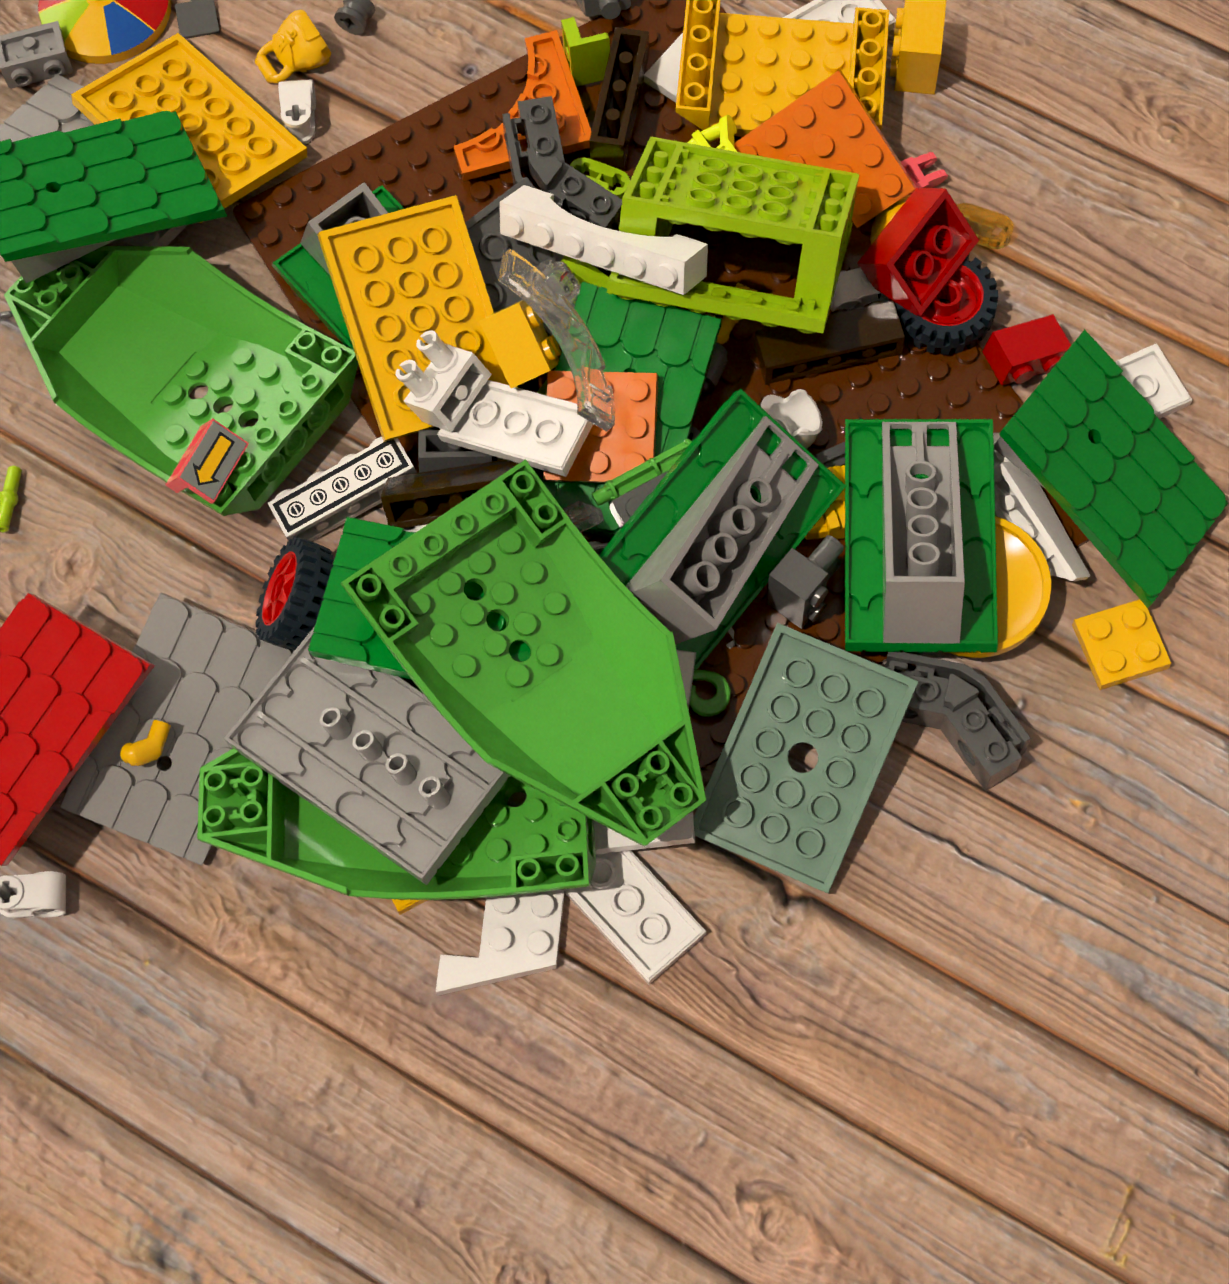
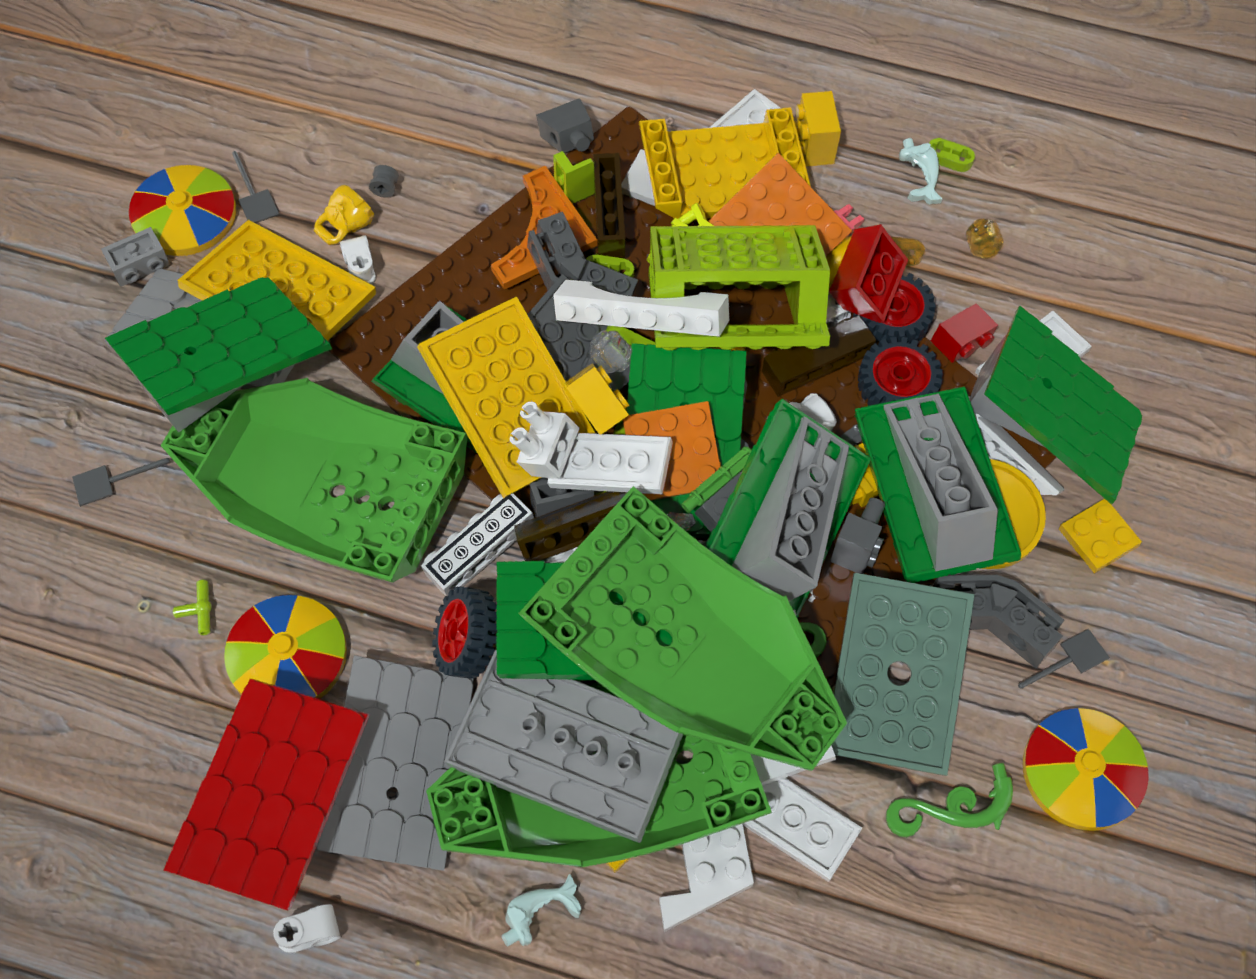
camera: 20 degrees left, 5 degrees down
yellow arm [120,720,171,766] -> none
panel [165,418,249,504] -> none
clear tile [498,248,615,432] -> none
none -> dish [224,595,347,699]
none -> light aqua animal [501,874,581,947]
none -> wheel [858,337,943,406]
none -> bright green plant [886,763,1013,838]
none -> light aqua animal [899,138,943,205]
none -> lime beam [929,138,975,172]
none -> clear yellow head [966,219,1003,259]
none -> dark grey piece [1018,629,1110,689]
none -> dish [1022,708,1149,831]

